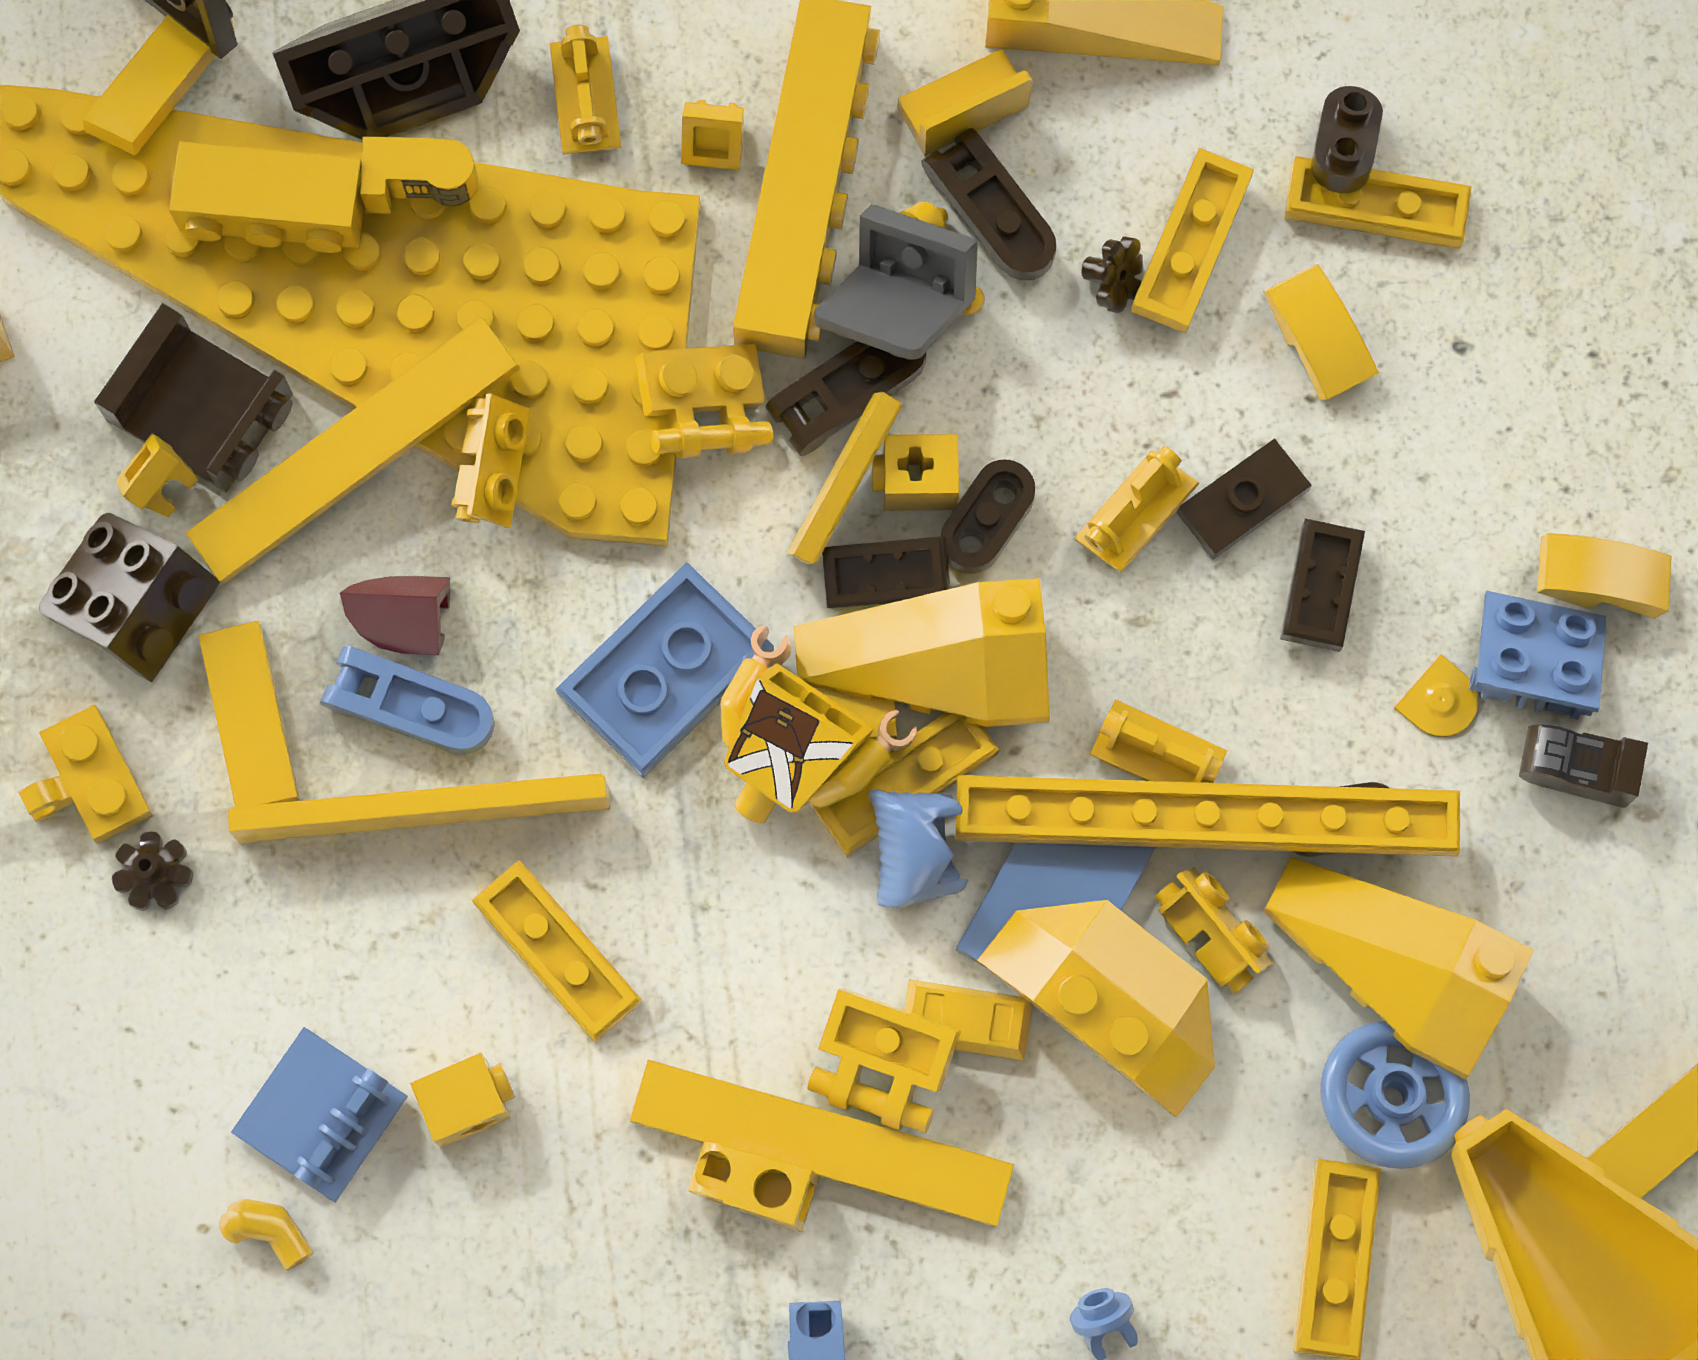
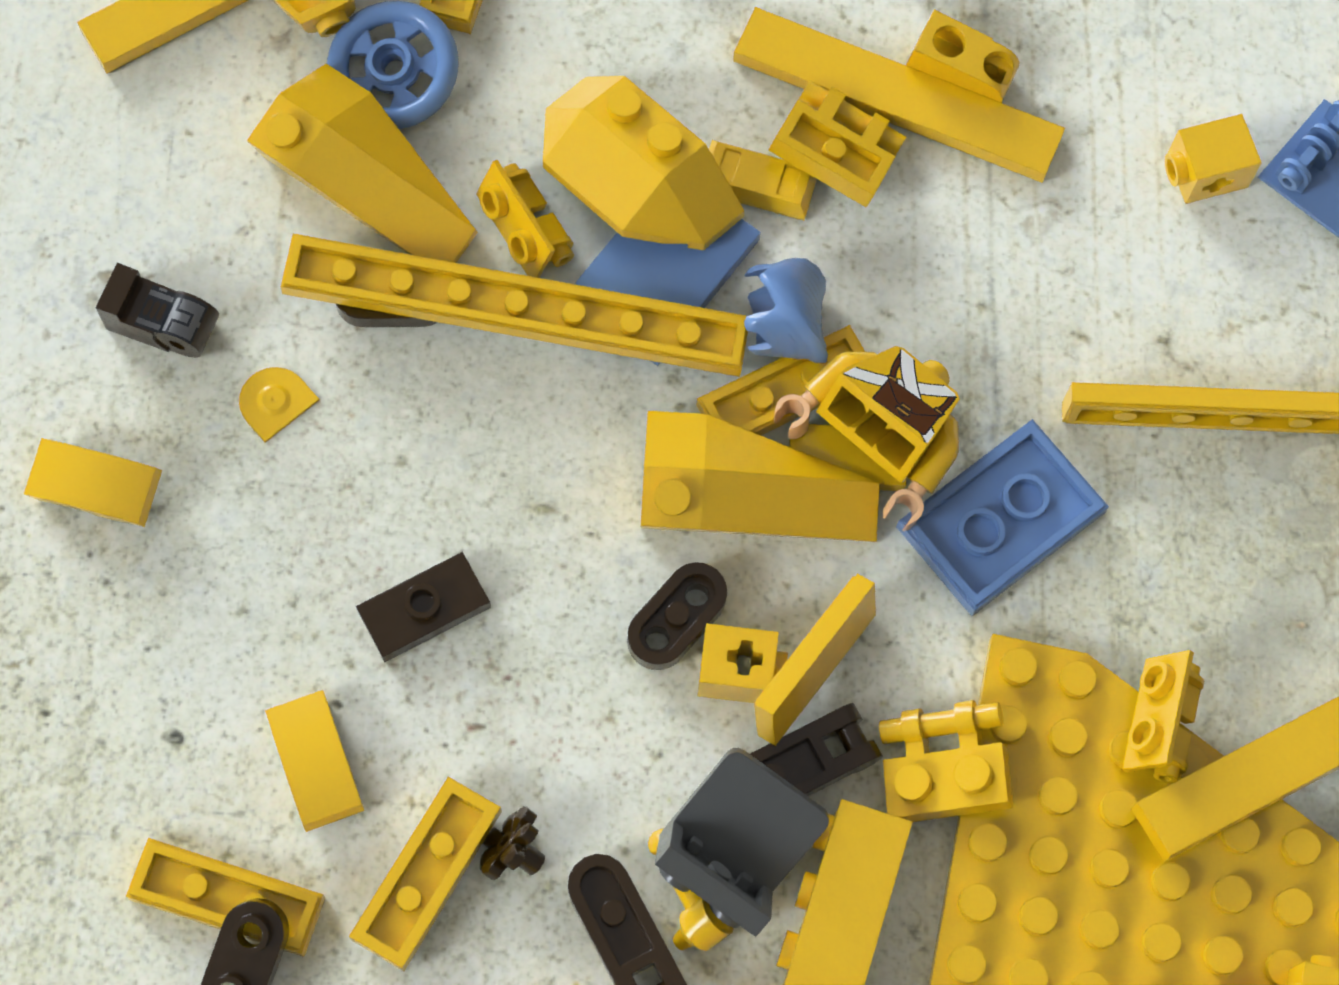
camera: 175 degrees left, 5 degrees down
medium blue plate [320,646,495,755] -> none
dark red brick [340,576,450,655] -> none
yellow tile [472,860,642,1043] -> none
dark brown plate [822,536,950,608] -> none
yellow hinge [1074,446,1199,573] -> none
yellow hinge [1089,699,1228,783] -> none
dark brown plate [1280,518,1365,652] -> none
medium blue hinge [1469,590,1606,720] -> none

